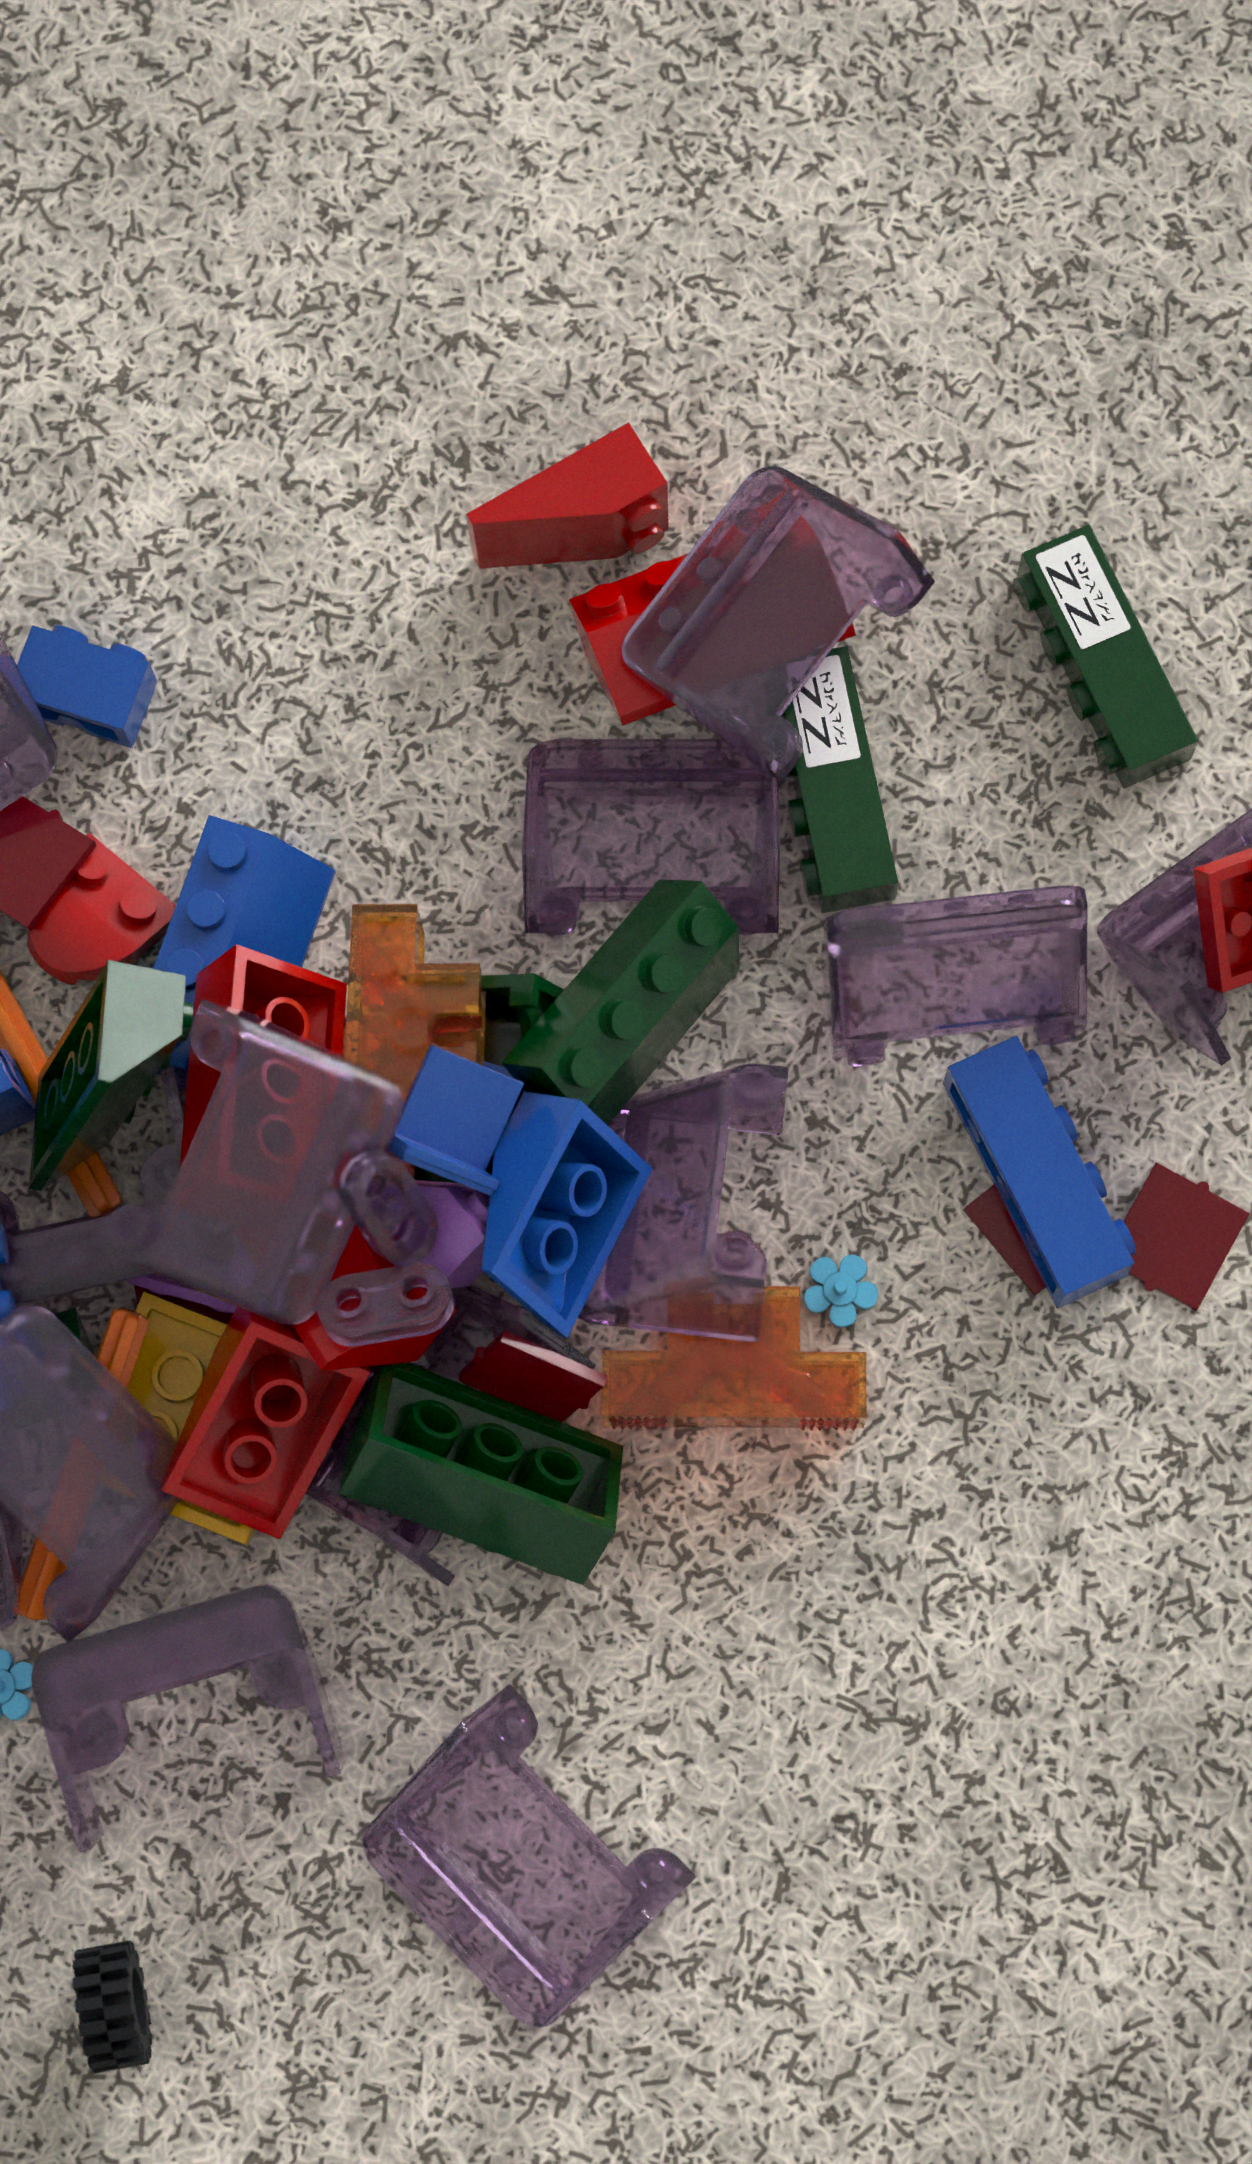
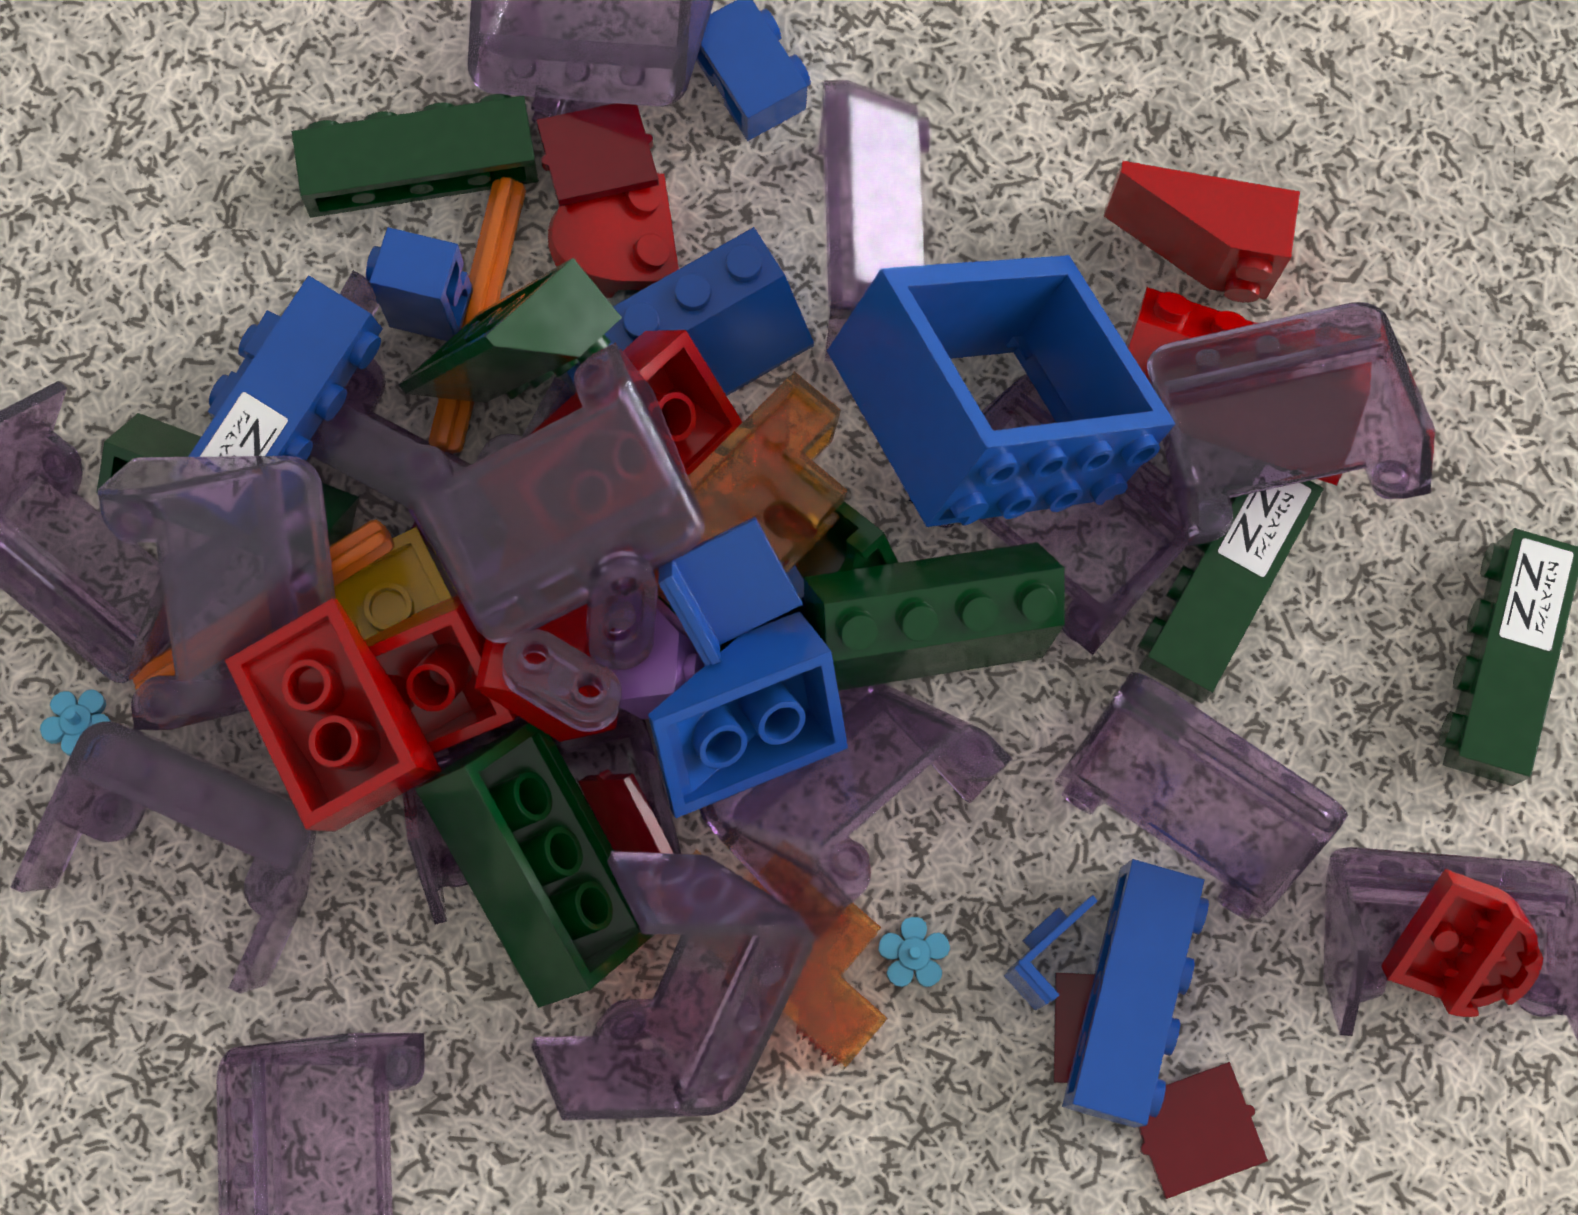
camera: 30 degrees right, 0 degrees up
none -> red slope [224,598,442,832]
none -> clear purple windscreen [531,852,814,1121]
none -> clear purple windscreen [818,80,930,361]
none -> blue window [827,255,1176,527]
none -> blue piece [1004,895,1098,1011]

